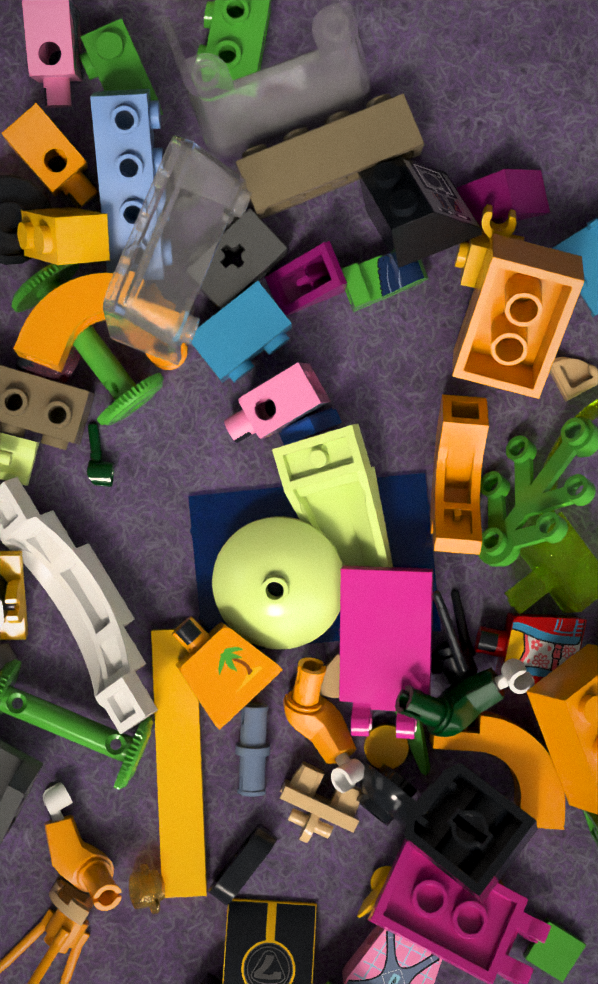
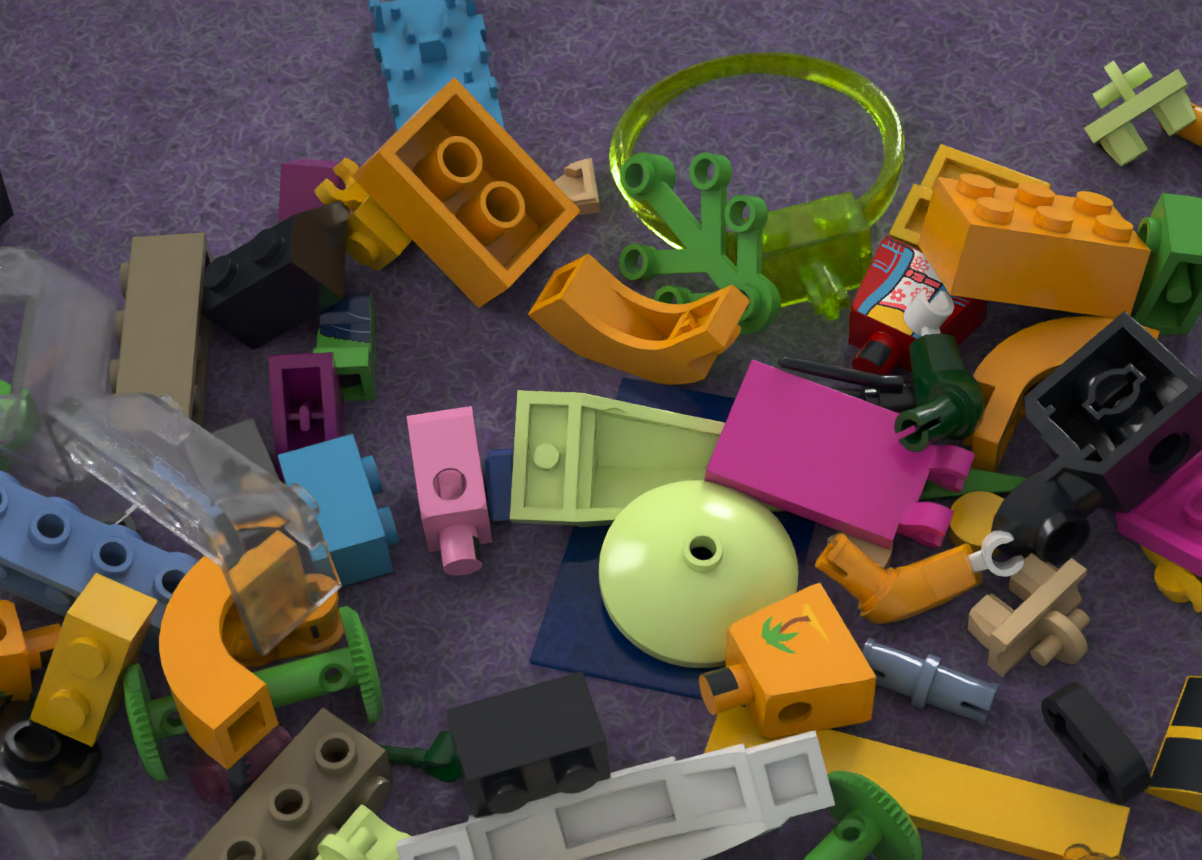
camera: 65 degrees left, 35 degrees down
none -> black slope [445,671,611,817]

